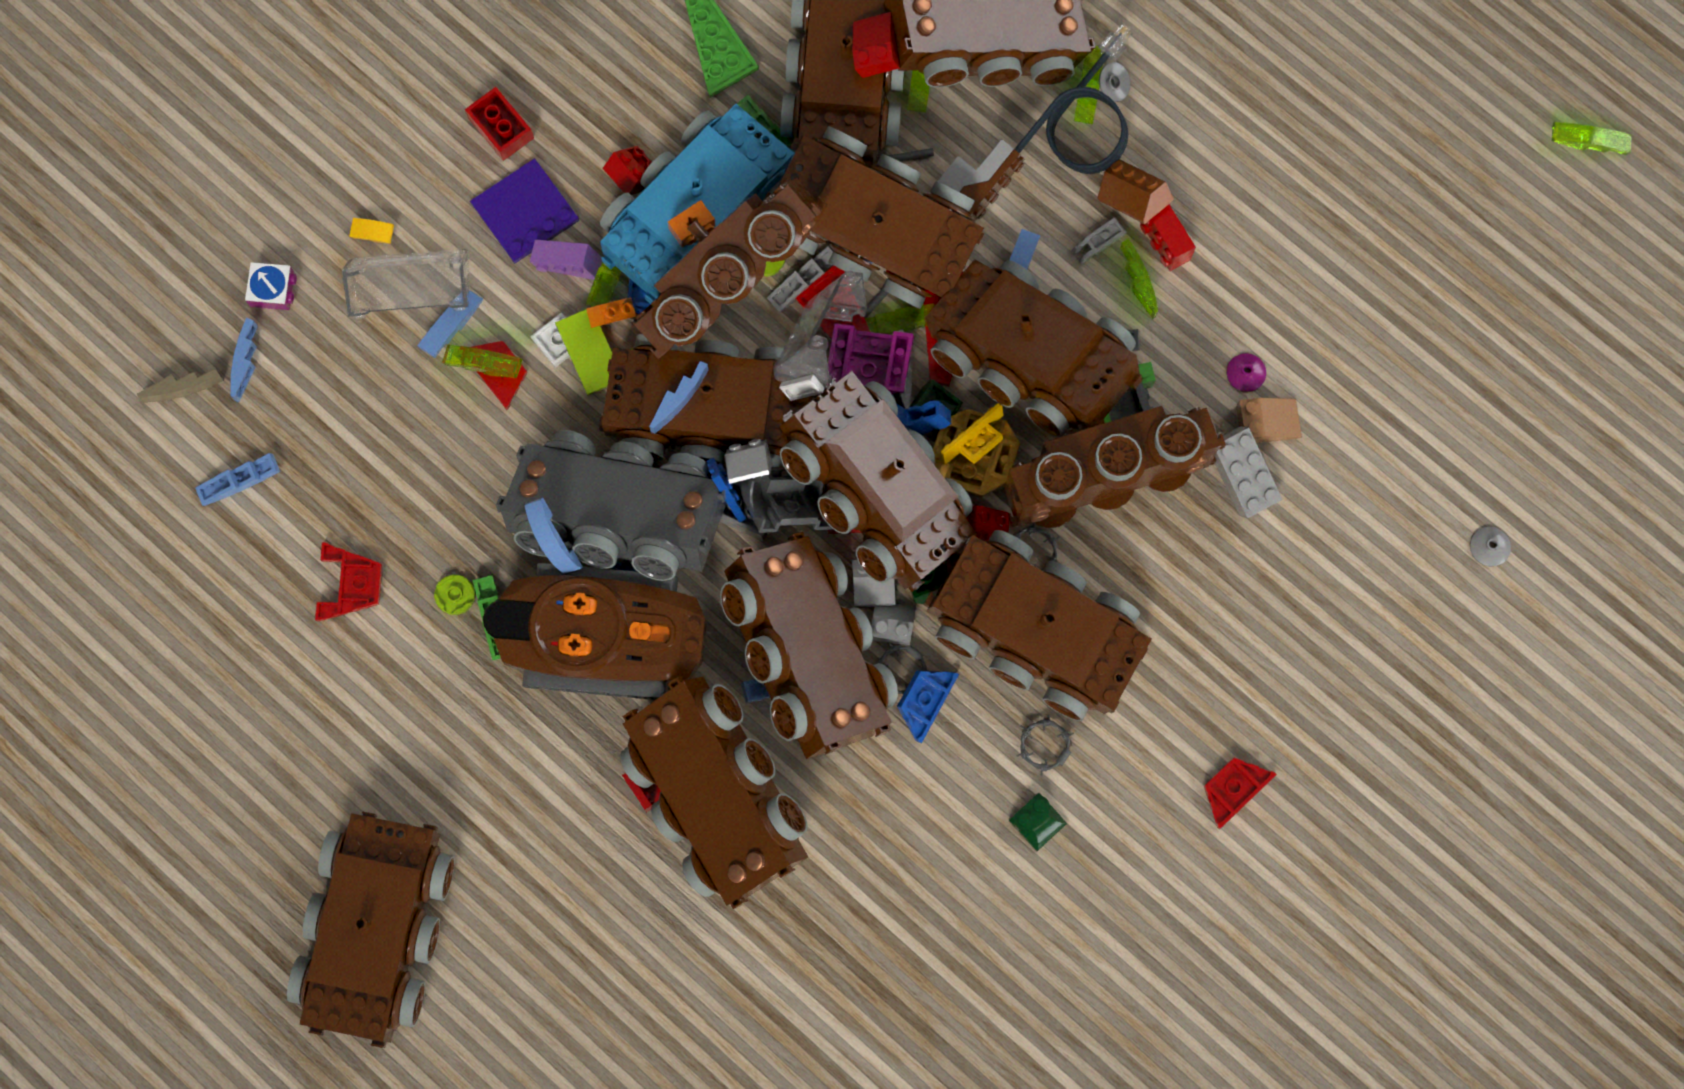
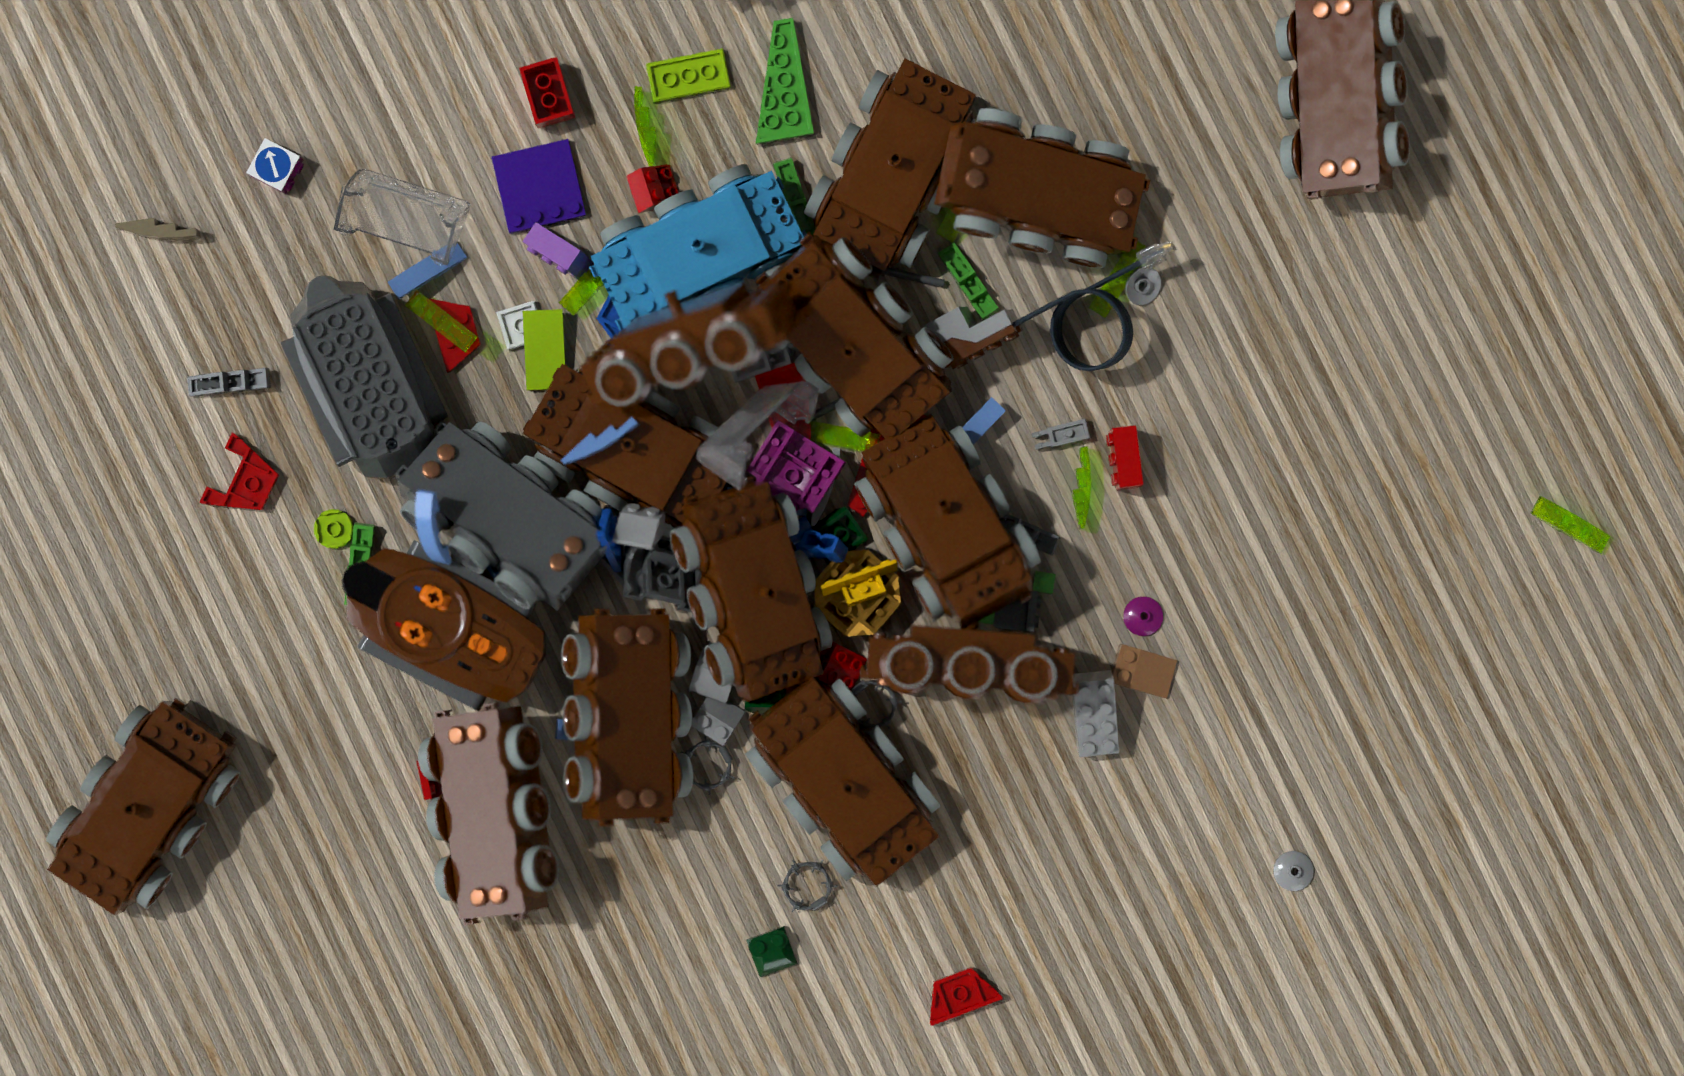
camera: 25 degrees right, 10 degrees up
medium blue slope [195,453,281,506] -> none
medium blue slope [230,318,258,403] -> none
yellow slope [349,218,394,244] -> none
orange brick [586,297,636,328] -> none
orange brick [668,200,715,248] -> none
white tile [779,374,825,401] -> none
red slope [852,12,900,78] -> none
blue wing [897,670,959,743] -> none
dark orange slope [1098,159,1174,224] -> none
none -> dark grey slope [187,368,271,397]
none -> dark grey piece [281,275,448,479]
none -> clear neon green slope [634,86,657,167]
none -> lime tile [646,48,731,103]
none -> bright green slope [938,243,1000,321]

